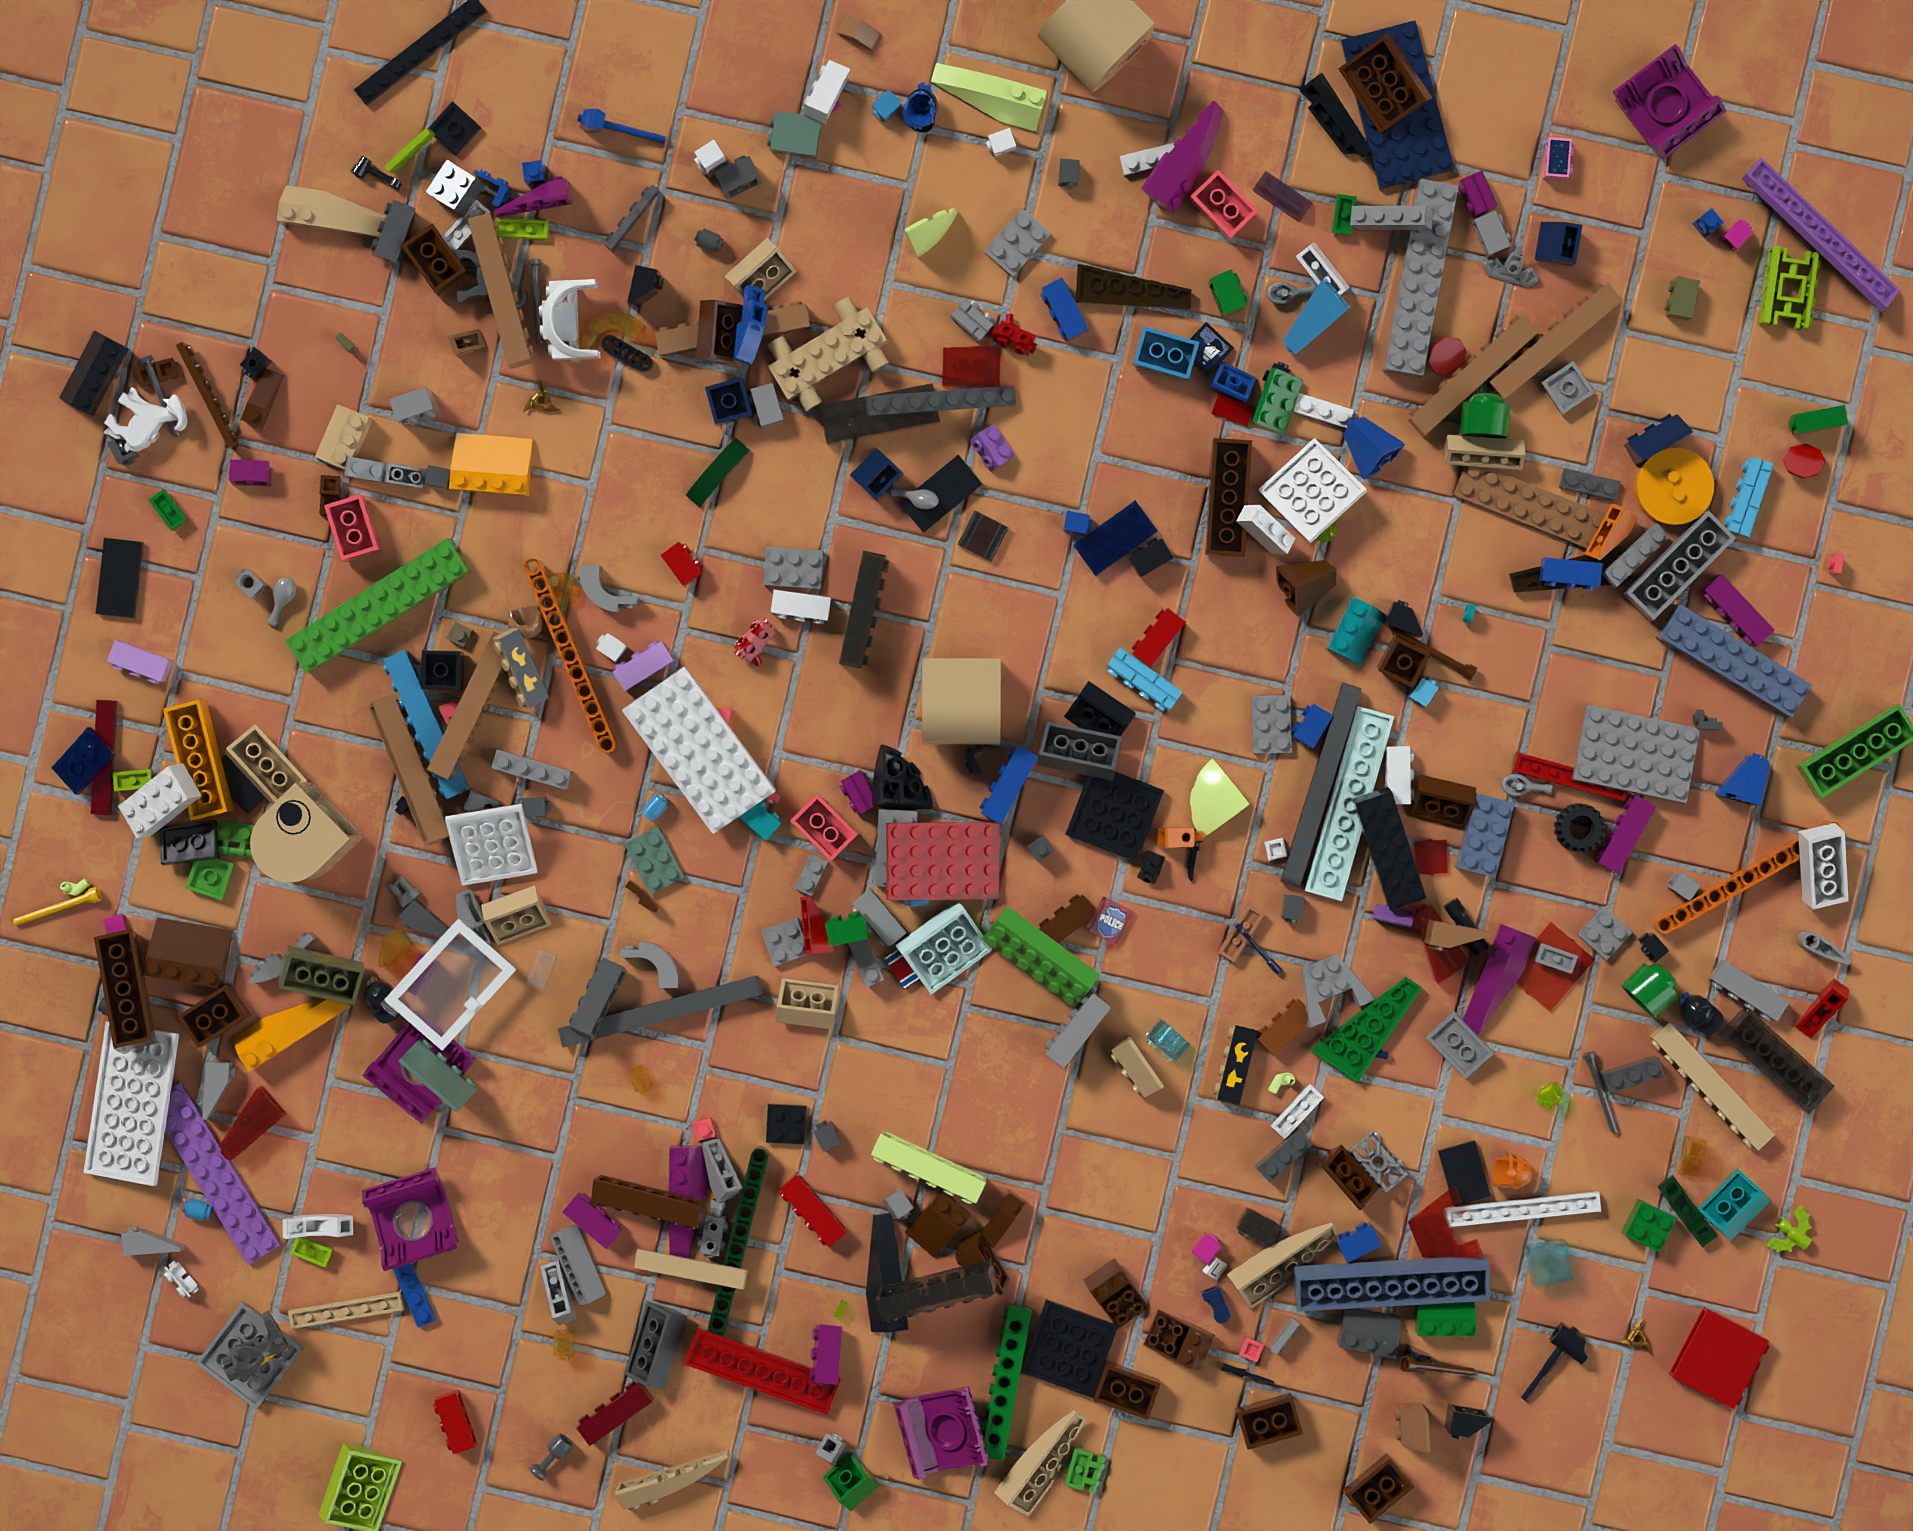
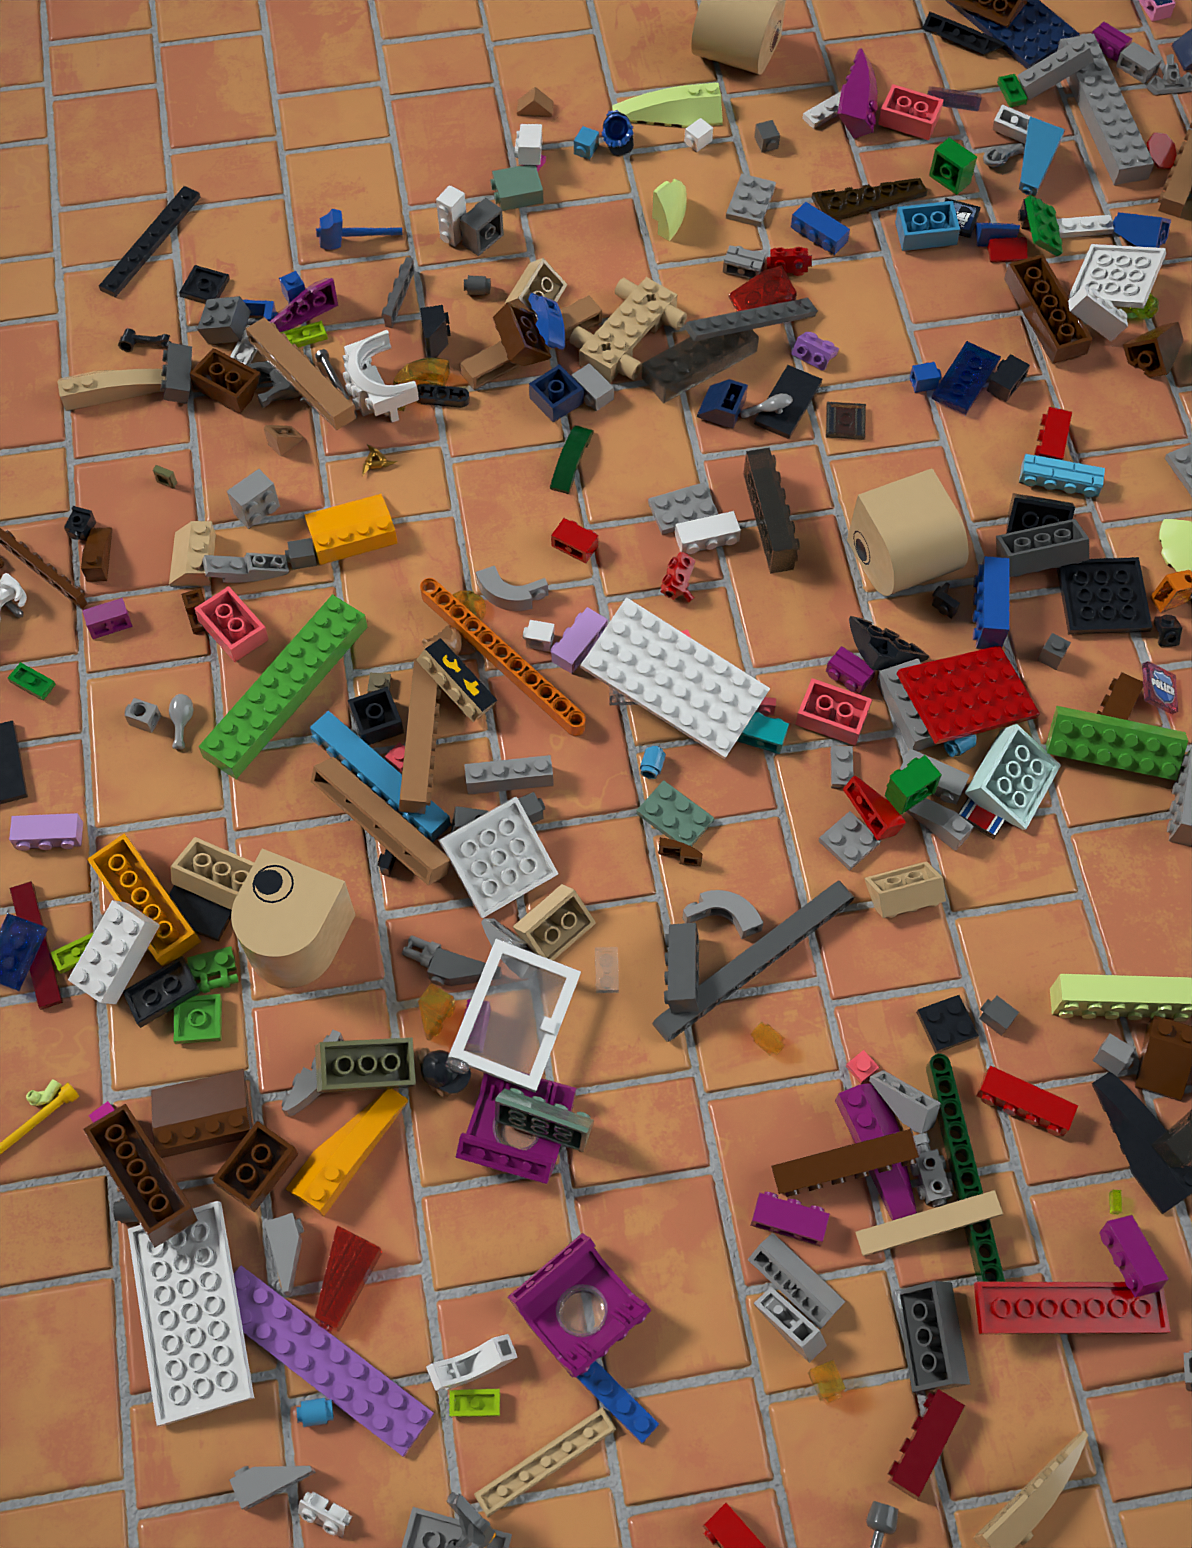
camera: 20 degrees left, 25 degrees down
lime tile [384,128,435,173] -> none

